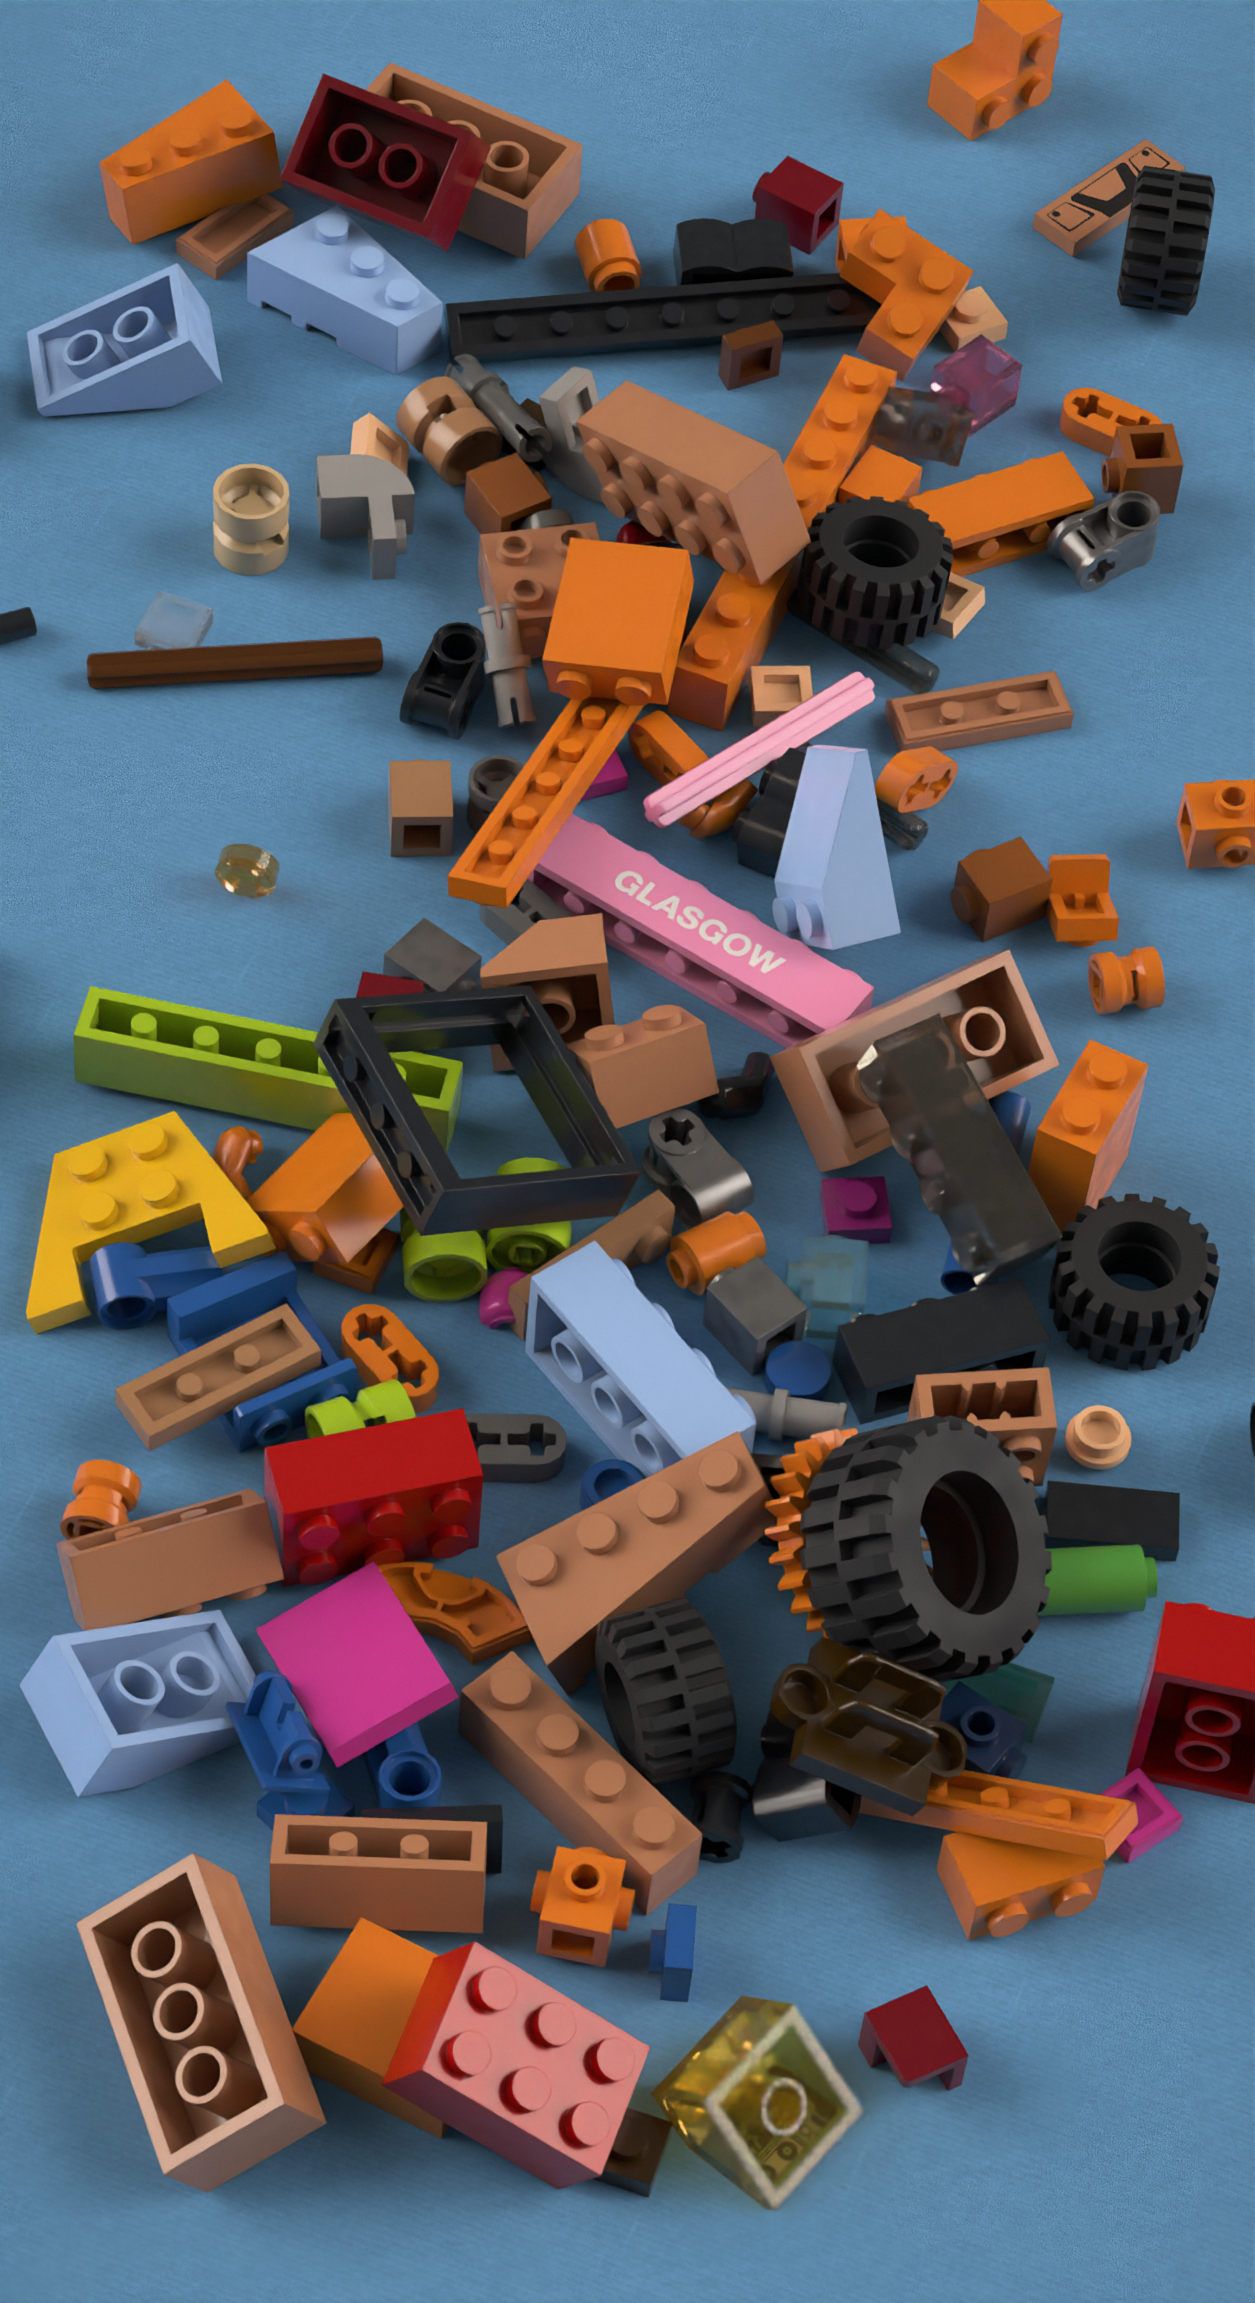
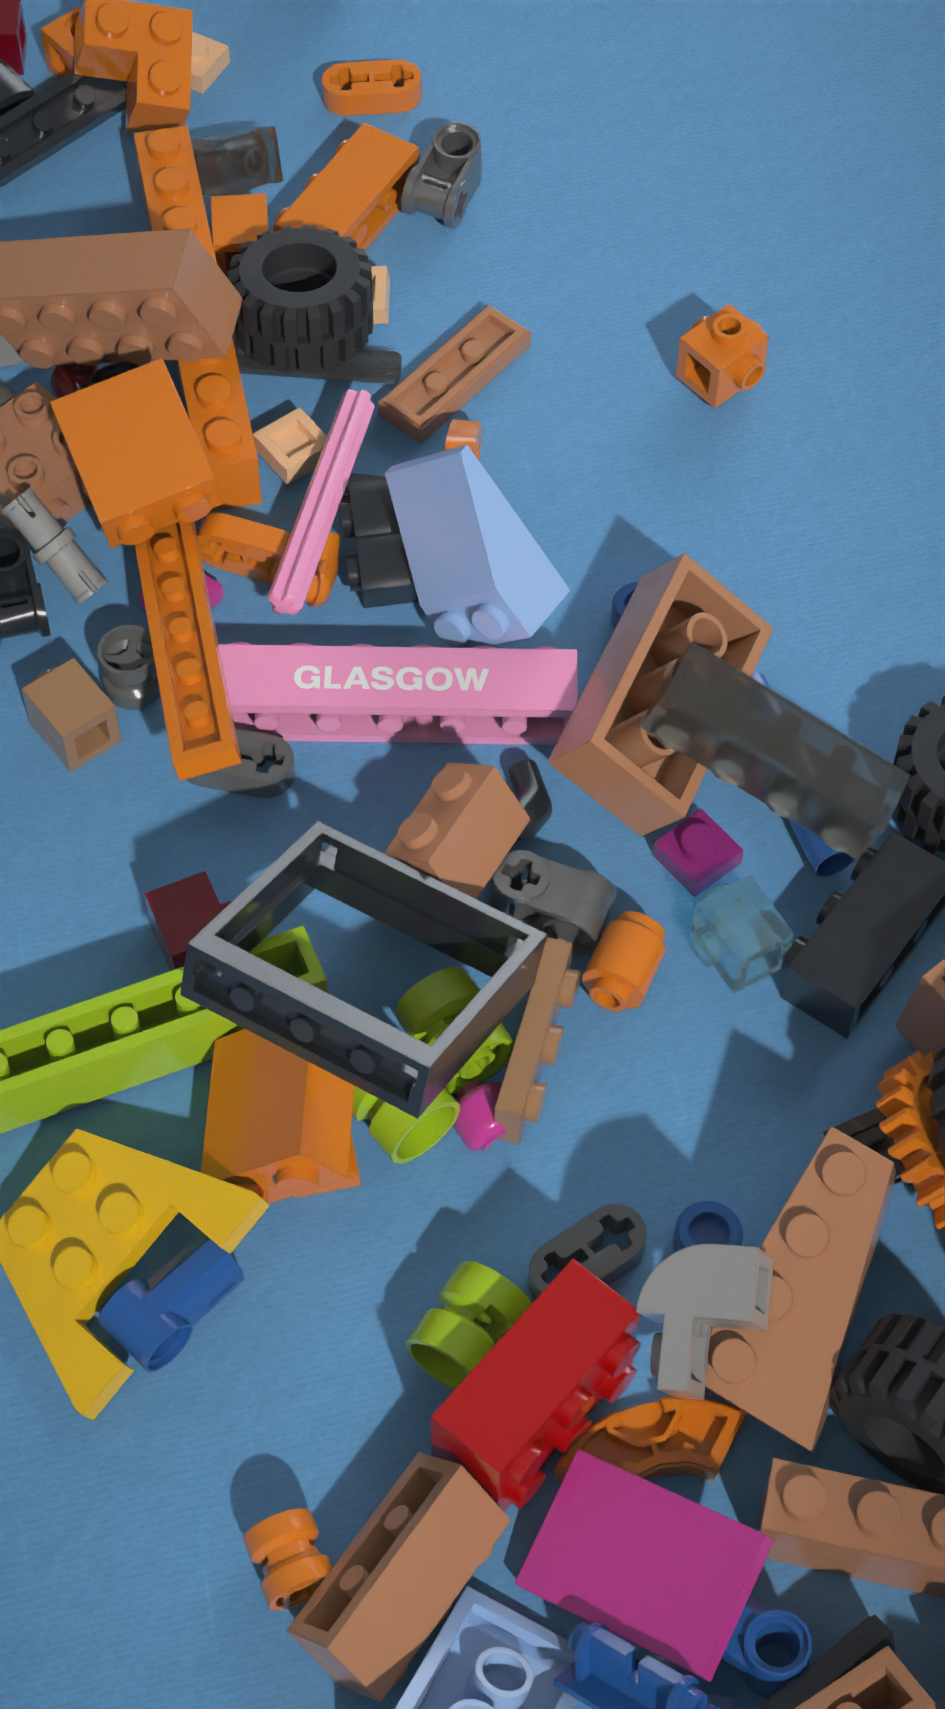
camera: 30 degrees left, 5 degrees up
medium nougat plate [115,1303,321,1452] -> none
blue panel [167,1250,358,1453] -> none
orange arm [211,1125,263,1200] -> none
orange beam [341,1304,439,1414] -> none
flat silver brick [383,917,482,993] -> none
nougat slope [480,913,615,1072] -> none
light blue brick [525,1240,756,1478] -> none
flat silver brick [703,1256,808,1376] -> none
reddish brown plate [718,320,783,391] -> none
light grey pin [726,1388,847,1442] -> none
blue tile [764,1341,831,1401] -> none
clear pink brick [928,334,1022,437] -> none
dark orange brick [950,836,1053,942] -> none
orange brick [1018,1039,1149,1238] -> none
orange bracket [1046,854,1119,947] -> none
orange wheel [1088,946,1165,1015] -> none
dark orange brick [1101,423,1184,514] -> none
none -> light grey brick [636,1244,774,1400]

